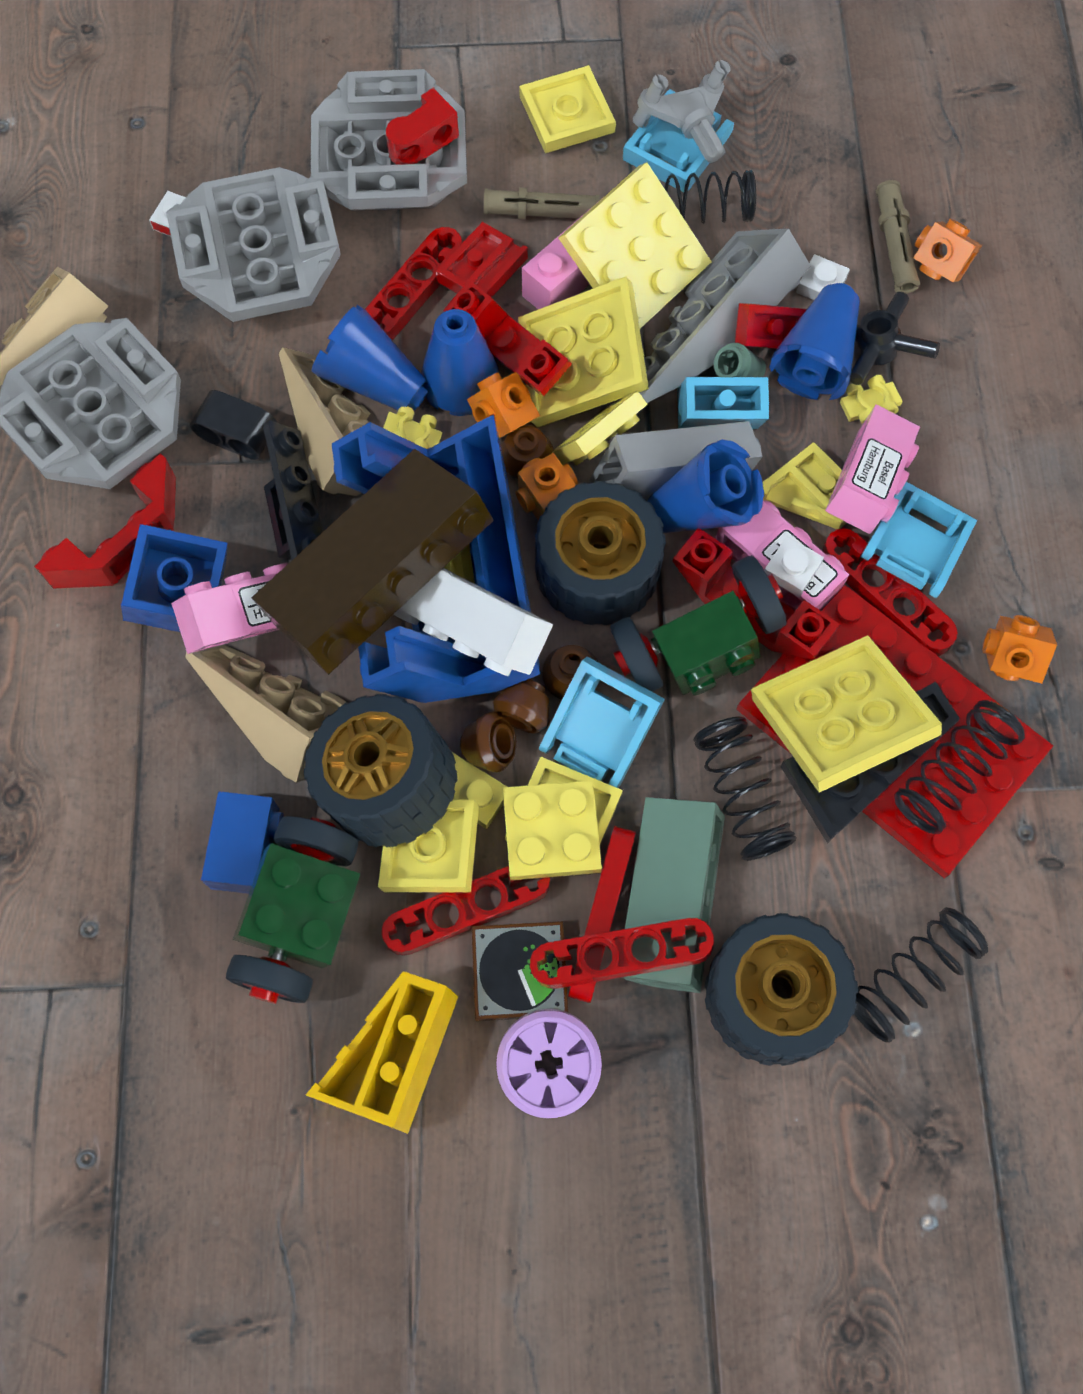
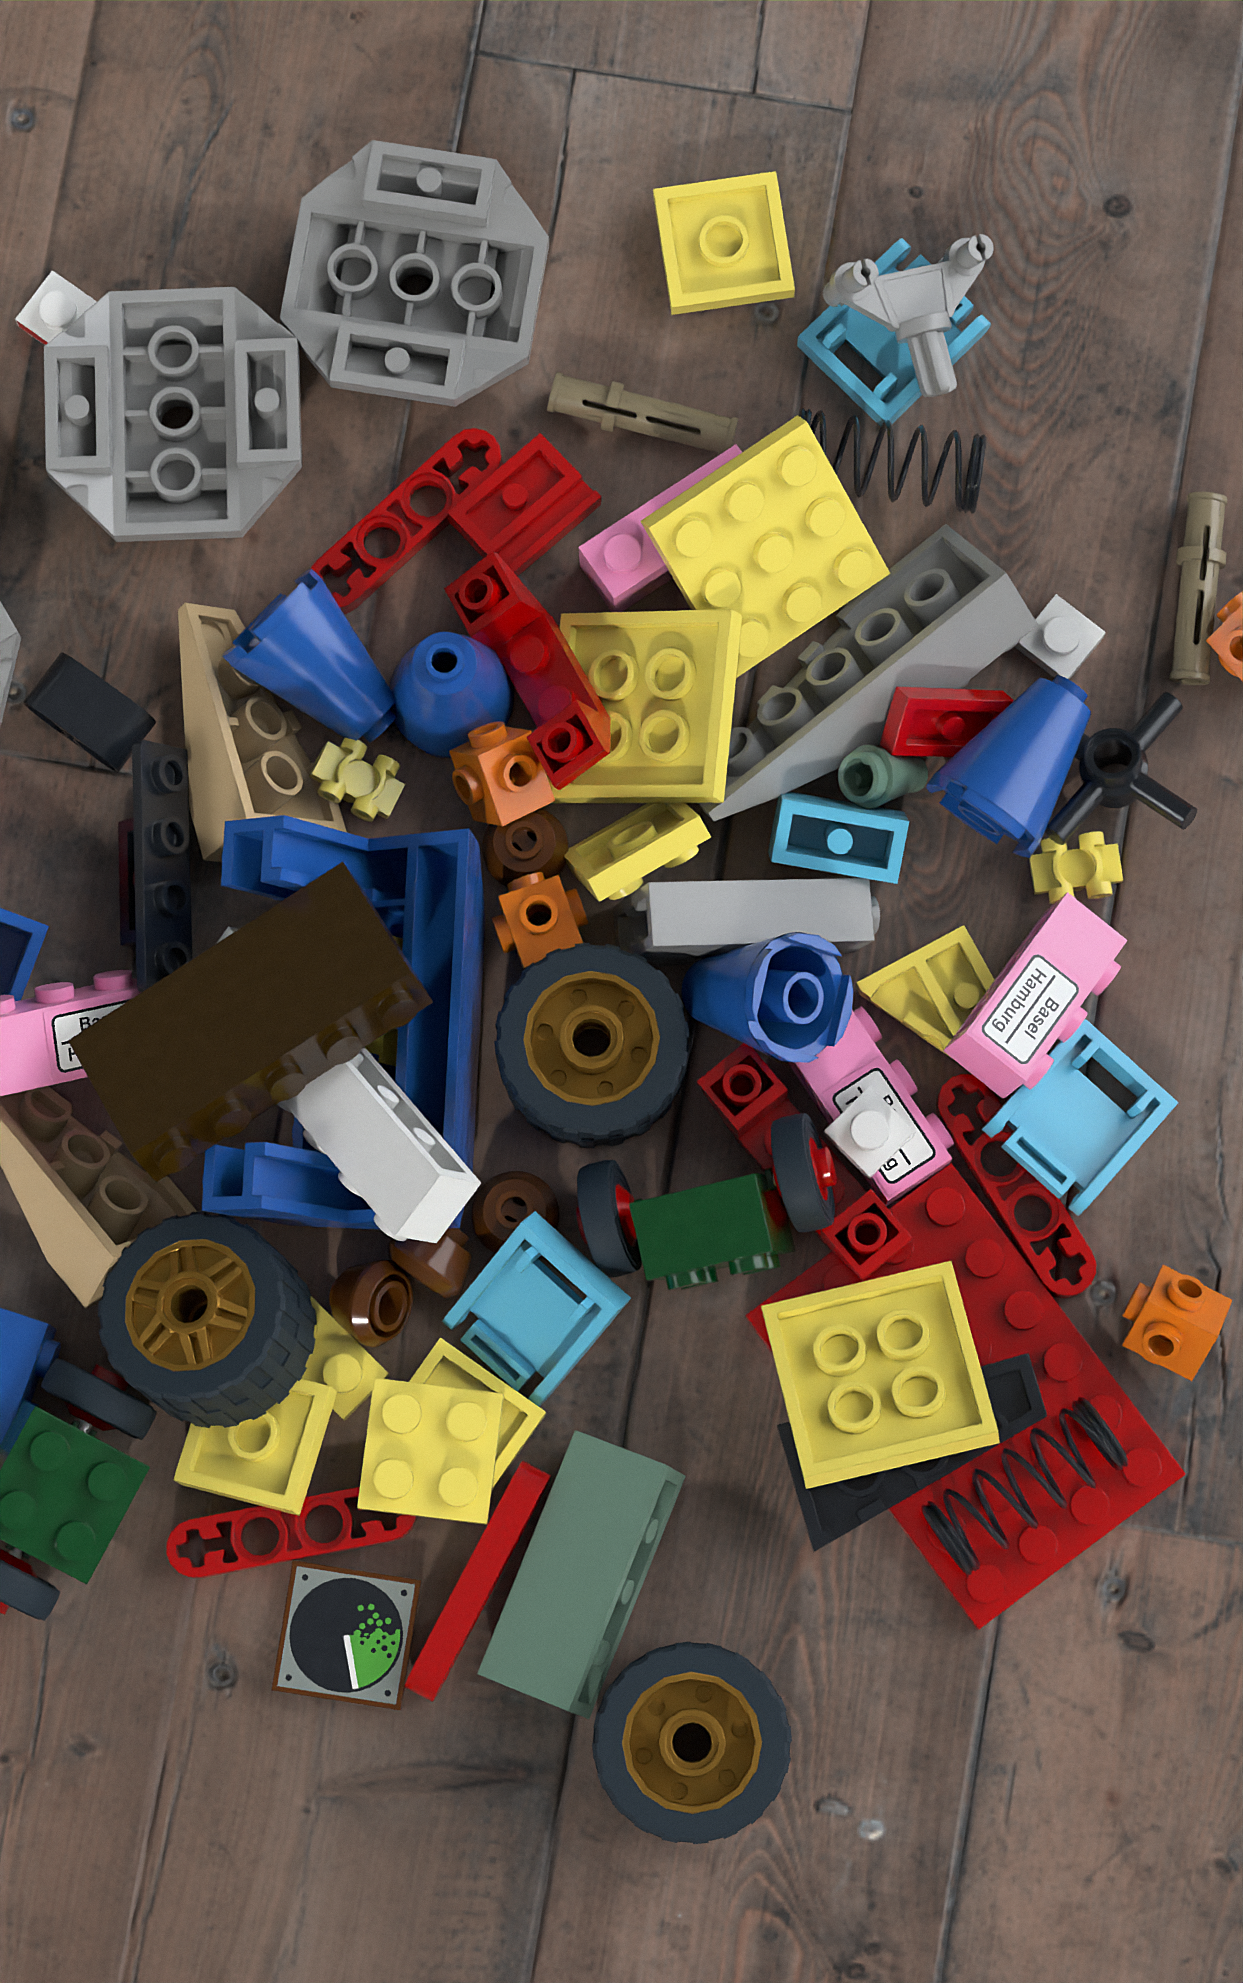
camera: 15 degrees right, 10 degrees up
yellow wedge [306,971,458,1134] -> none
red leg [386,87,459,165] -> none
lavender wheel [496,1009,602,1118] -> none
red beam [530,918,714,989] -> none
black piece [693,716,797,861] -> none
black piece [854,907,988,1043] -> none

